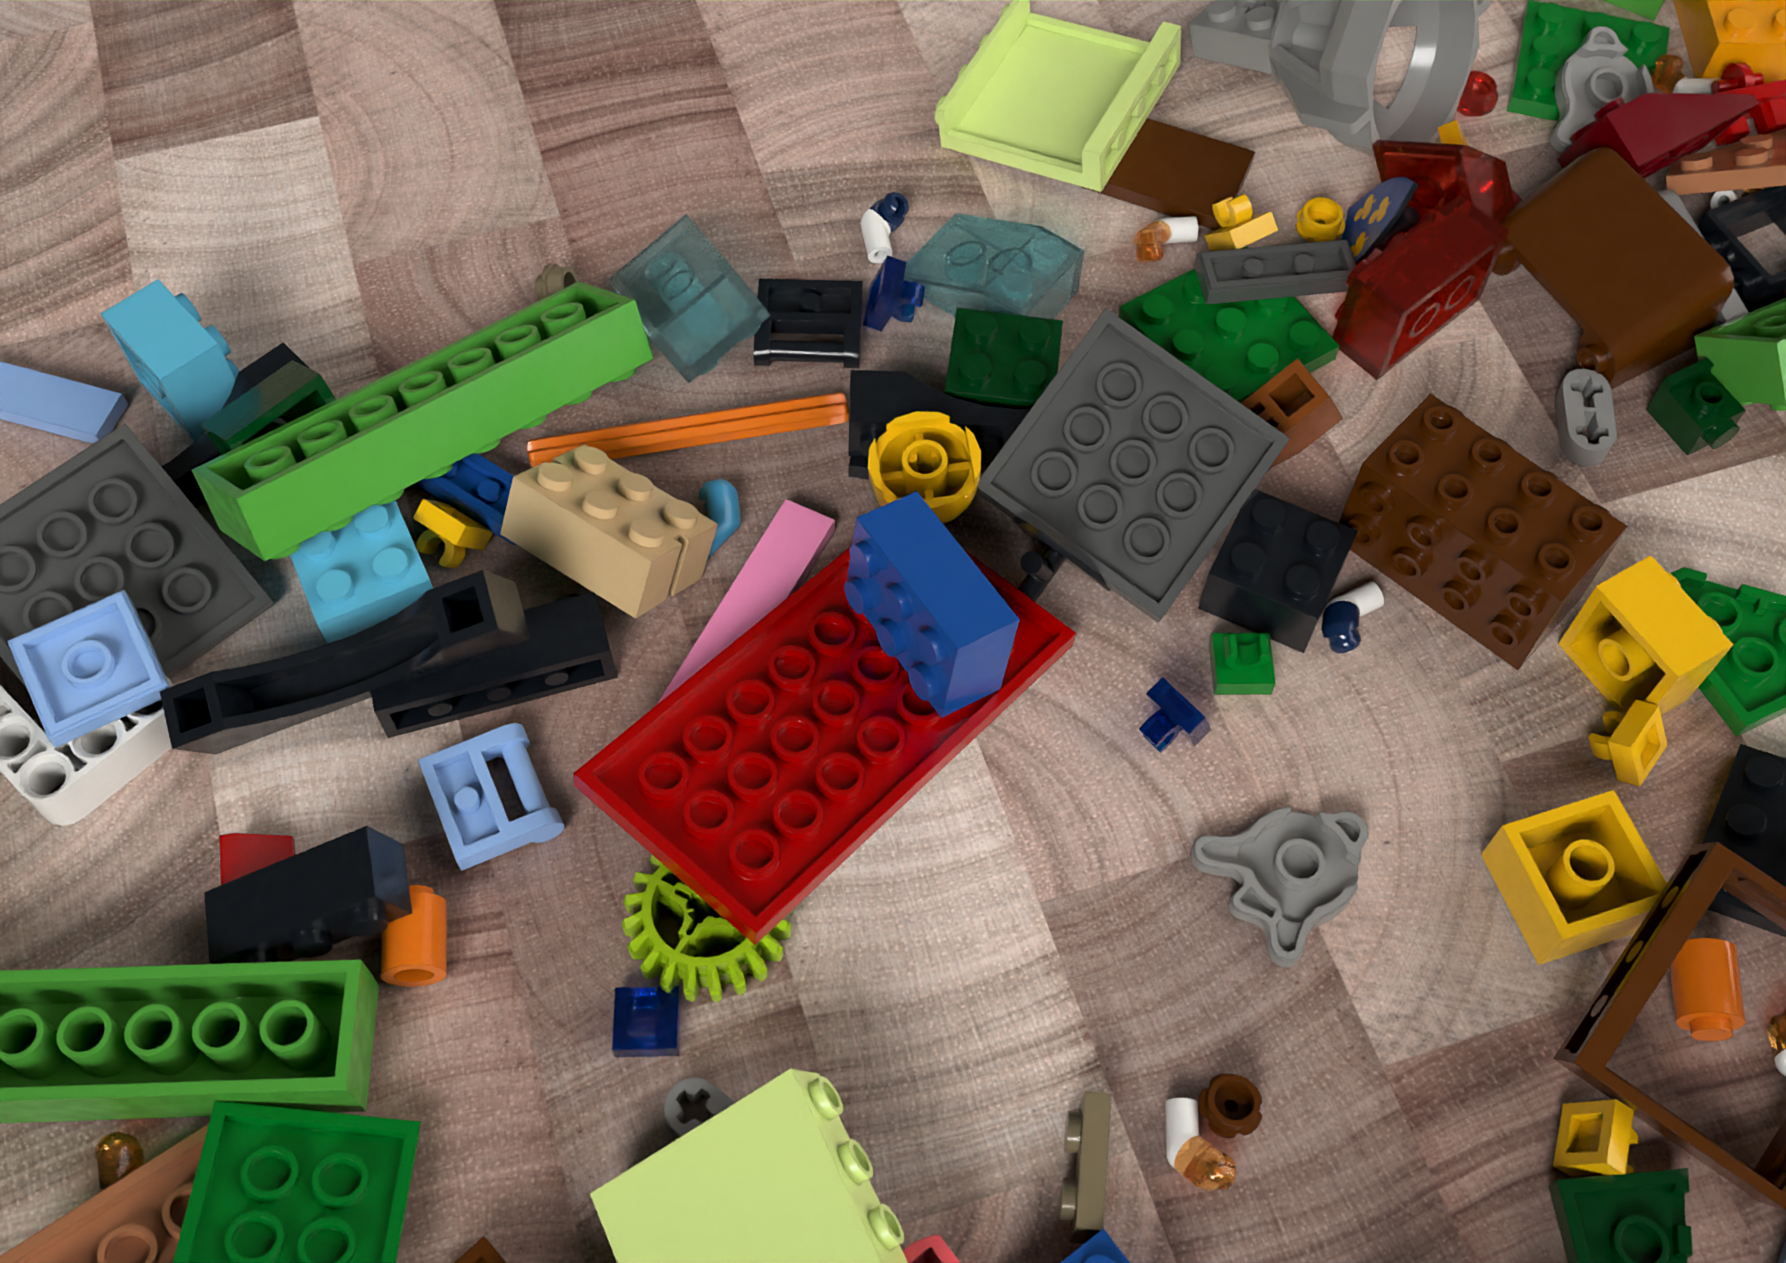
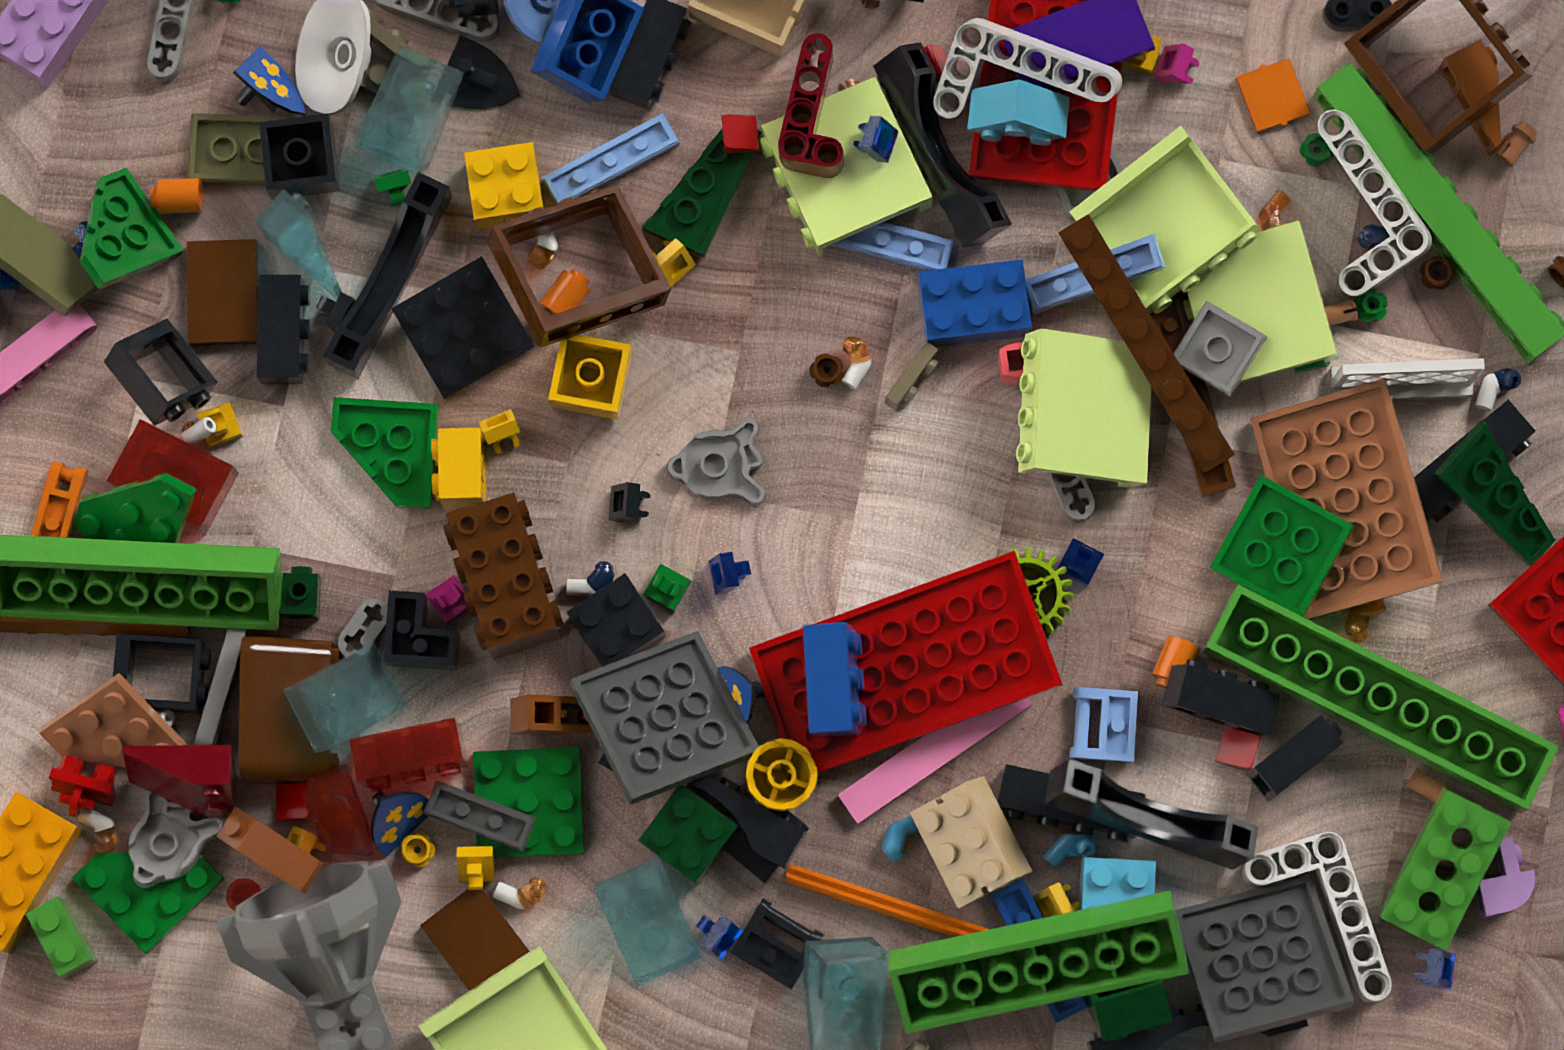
camera: 150 degrees left, 20 degrees up
light blue tile [7,590,171,748] -> none
arm [860,192,909,264] -> none
none -> dark orange slope [216,807,324,894]
none -> clear light blue slope [283,642,406,753]
none -> black brick [383,590,460,671]
none -> black tile [609,482,650,522]
none -> black brick [1246,715,1344,802]

